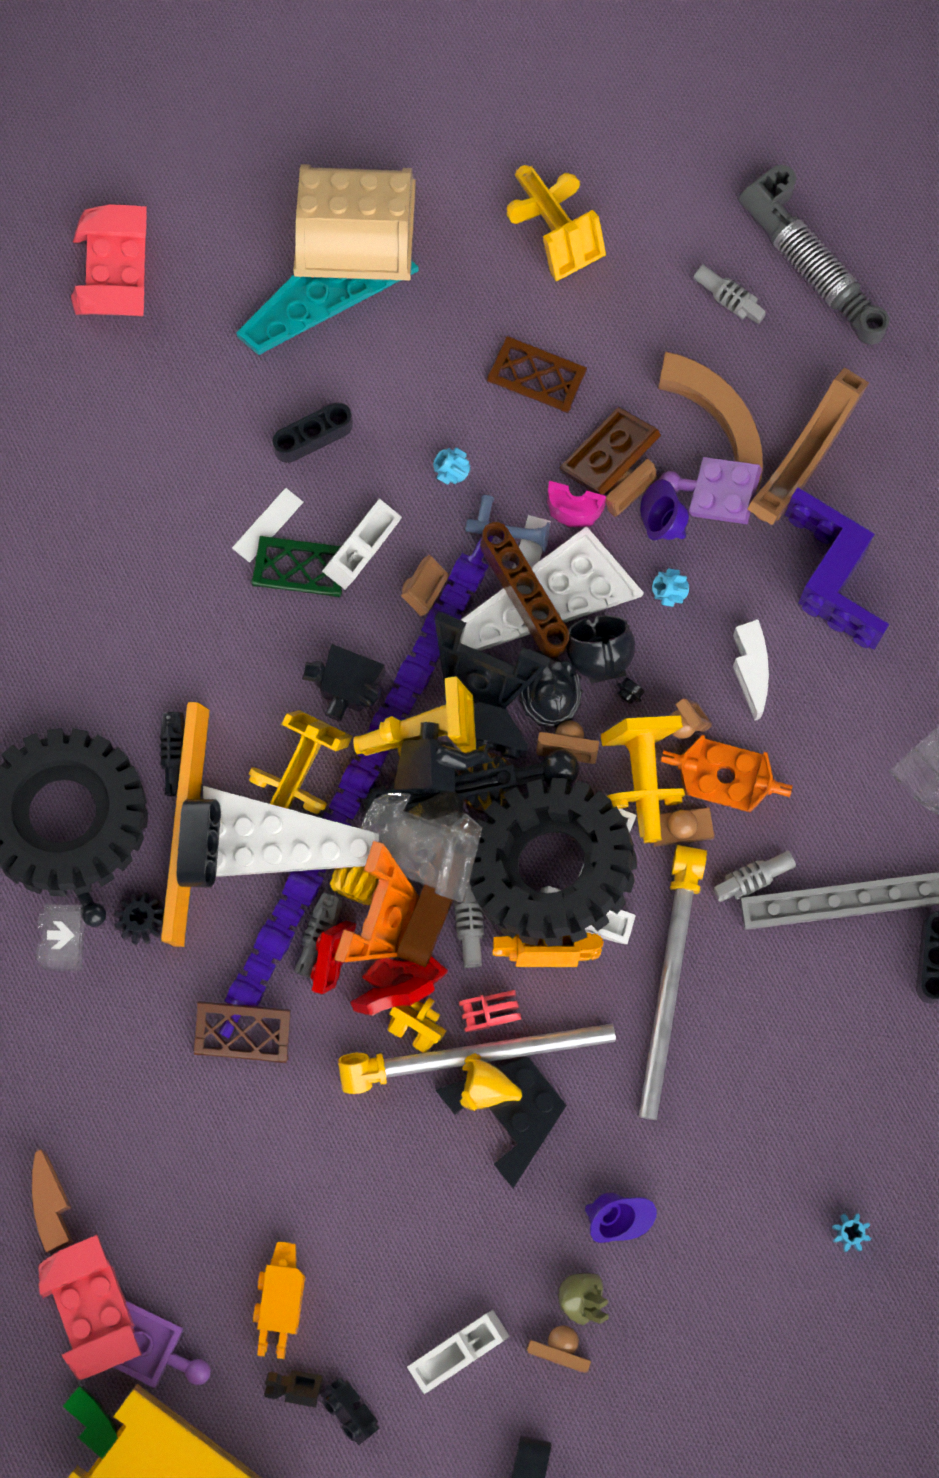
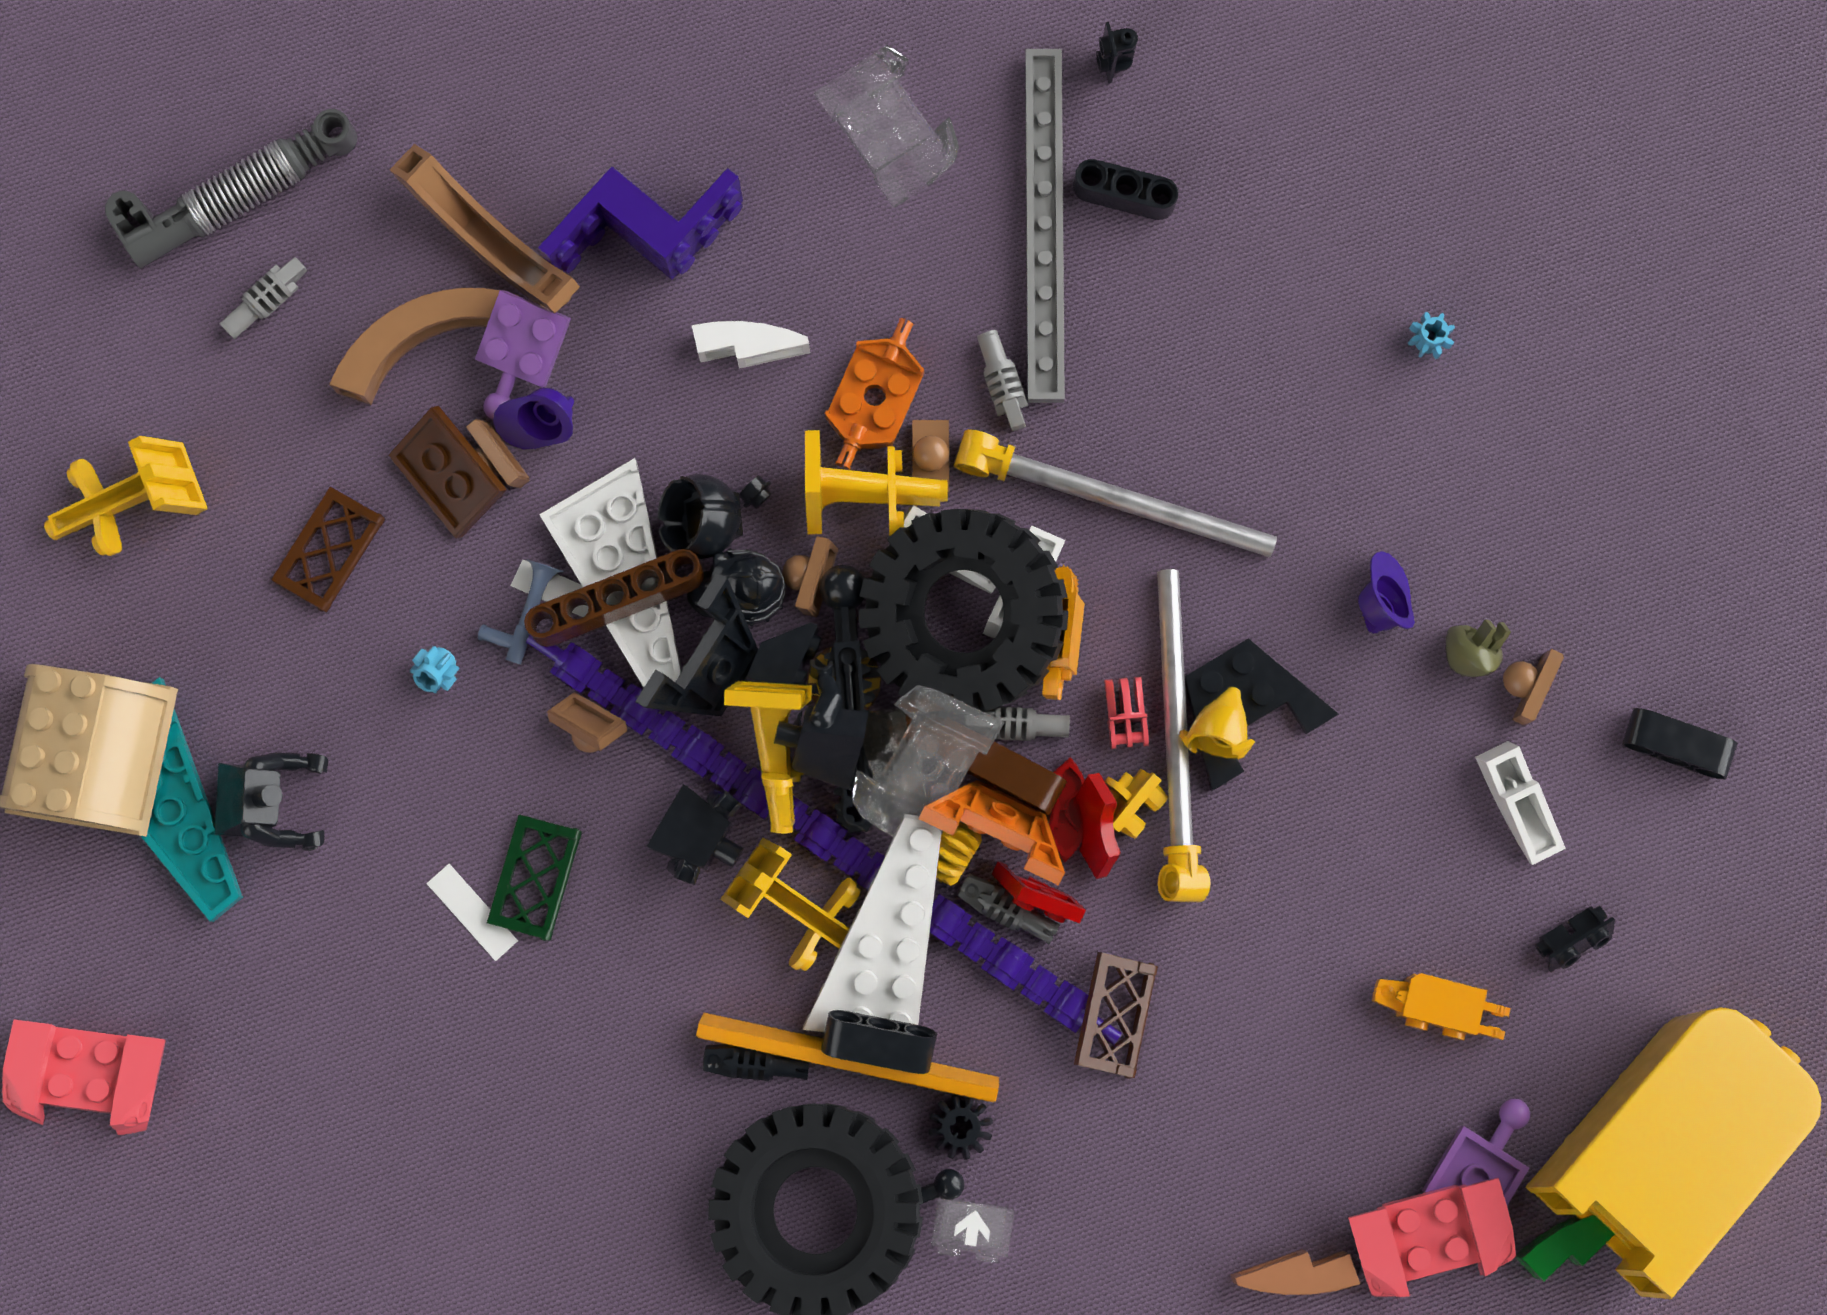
camera: 85 degrees left, 5 degrees up
black plate [264,1370,323,1408] -> none
black beam [272,402,353,463] -> none
white slope [322,499,402,590] -> none
dark pink cylinder [547,481,606,528] -> none
medium azure gear [652,568,689,607] -> none
medium nougat tile [670,698,712,739] -> none
none -> black torso [215,752,328,851]

